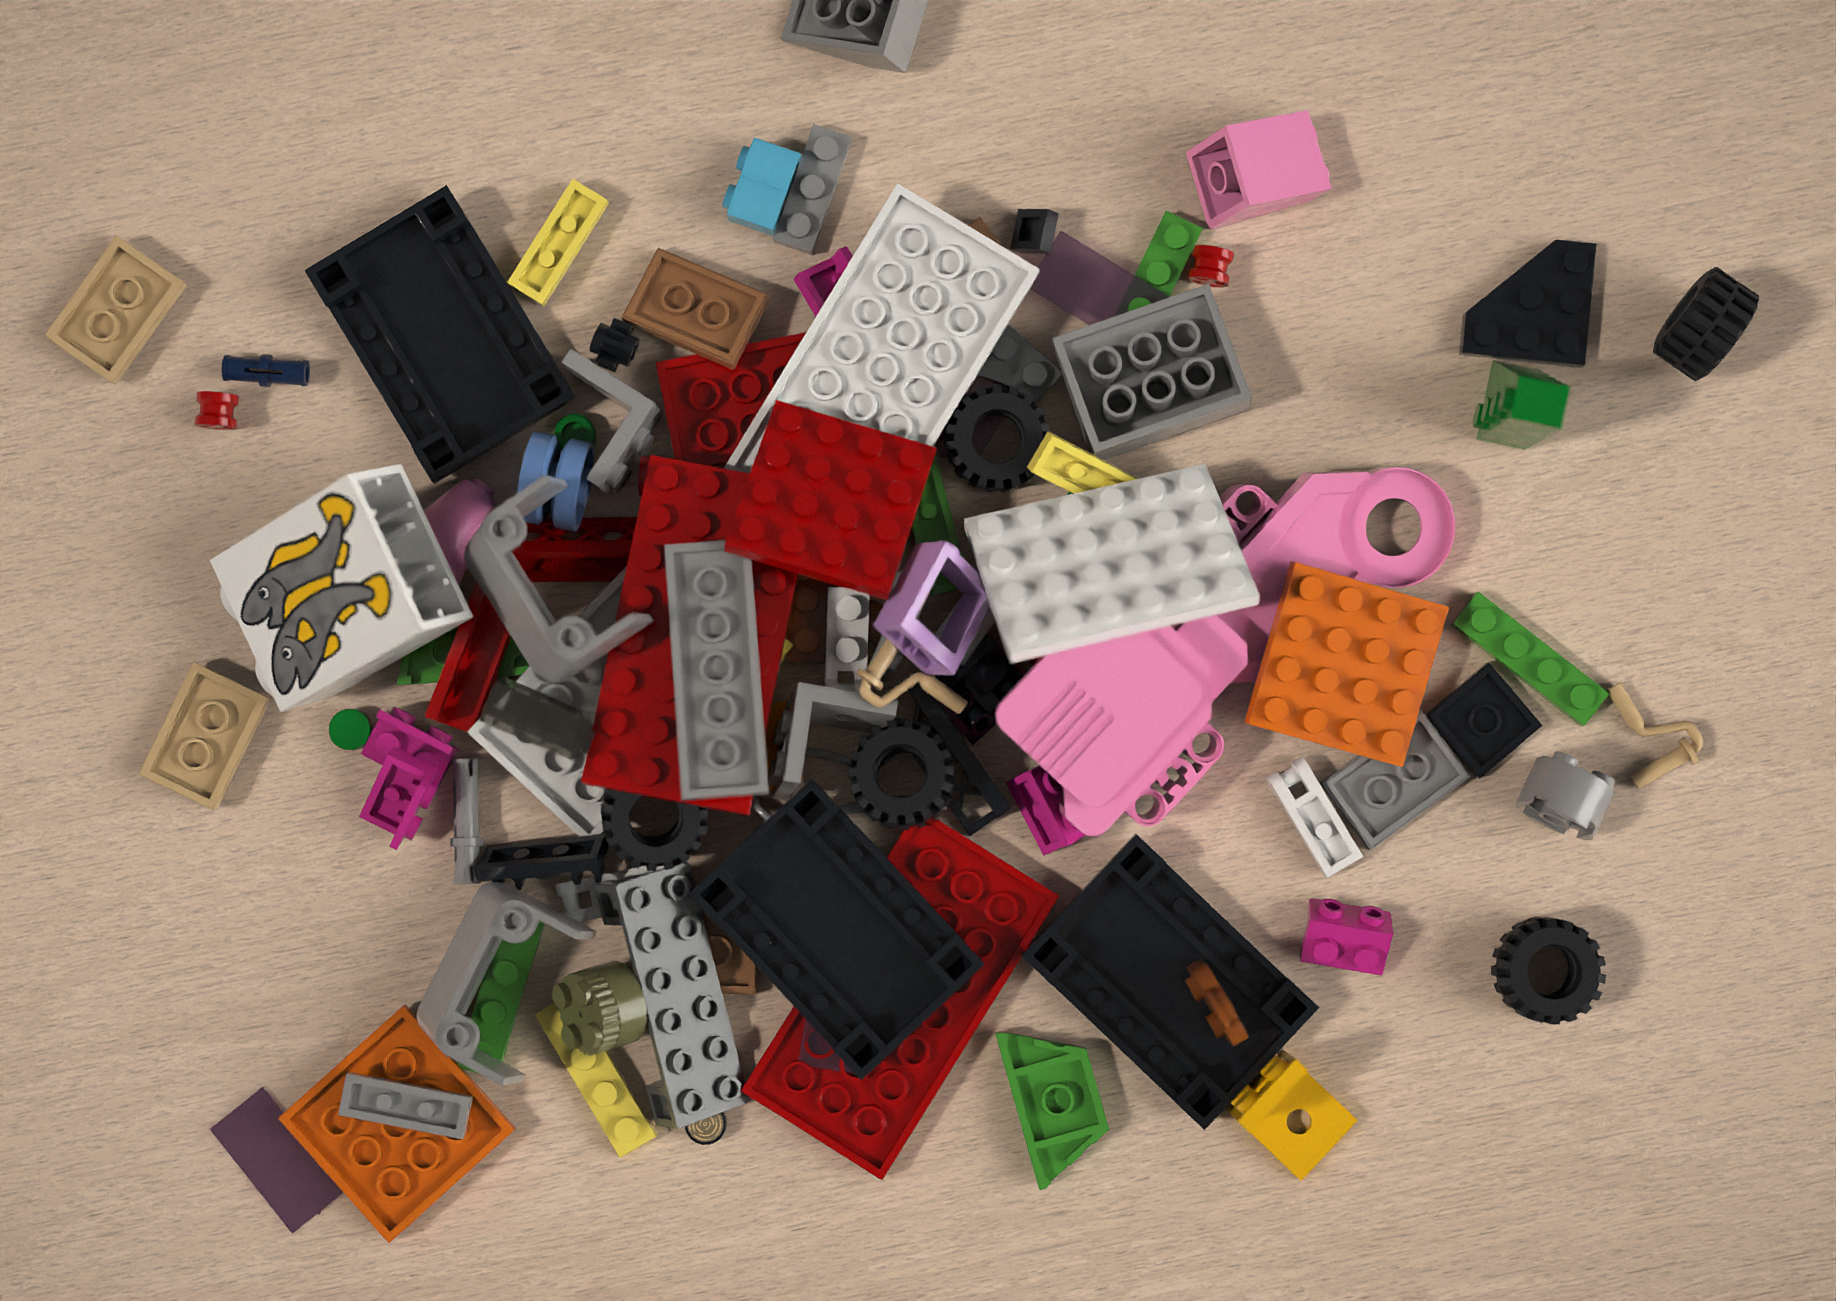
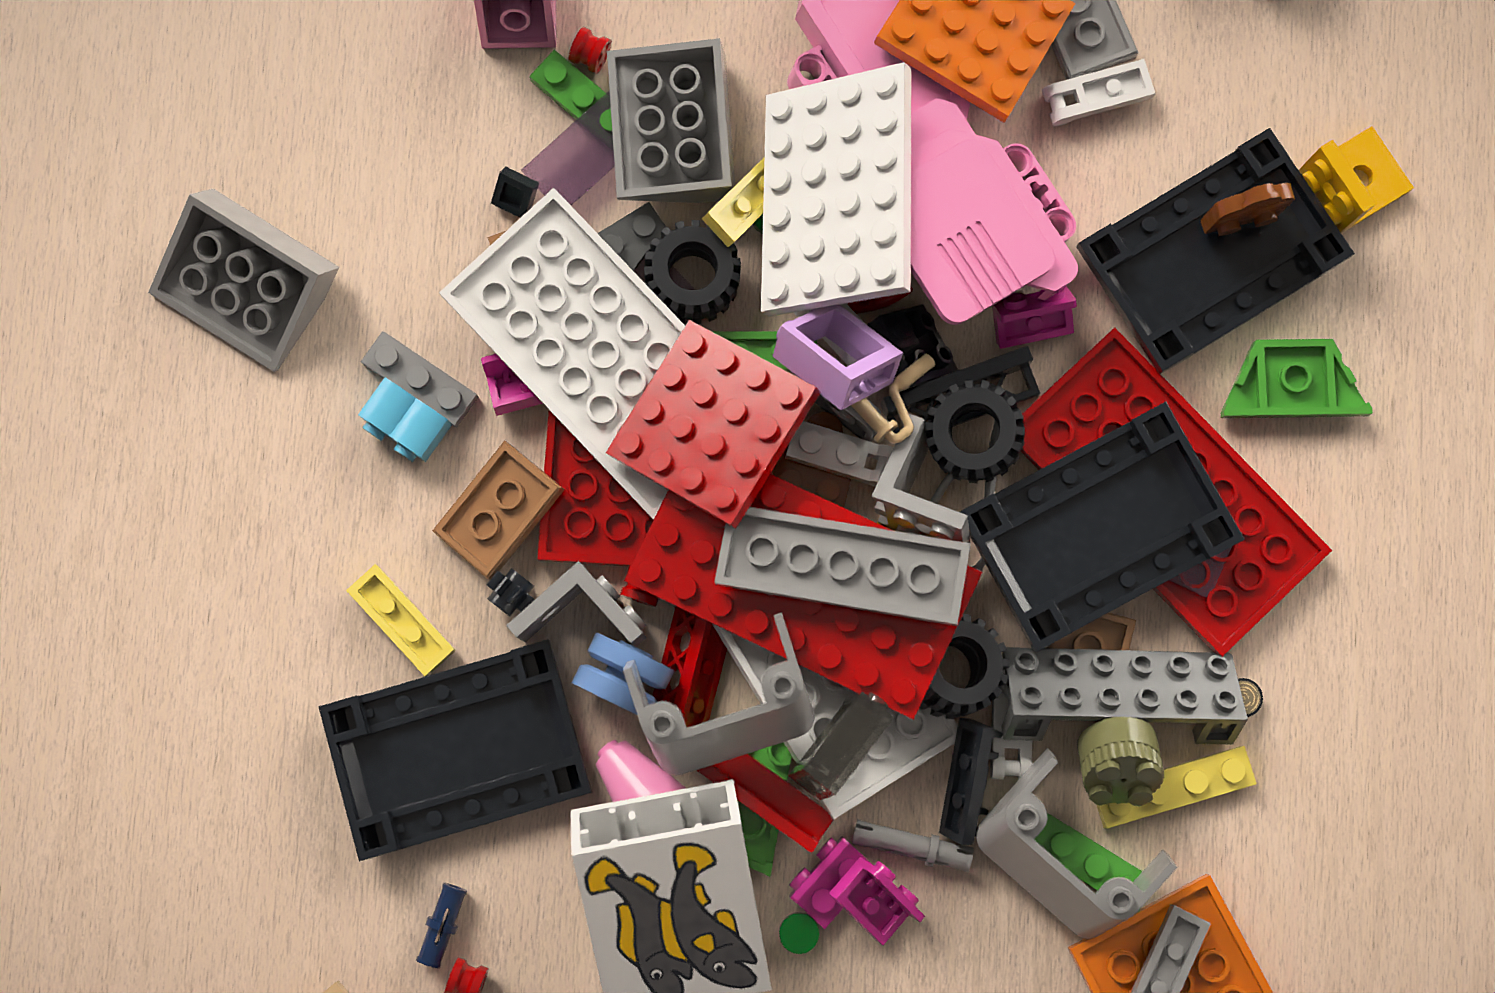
camera: 75 degrees left, 5 degrees down
green tile [554,414,597,450] -> none
dark pink bracket [1300,898,1393,976] -> none

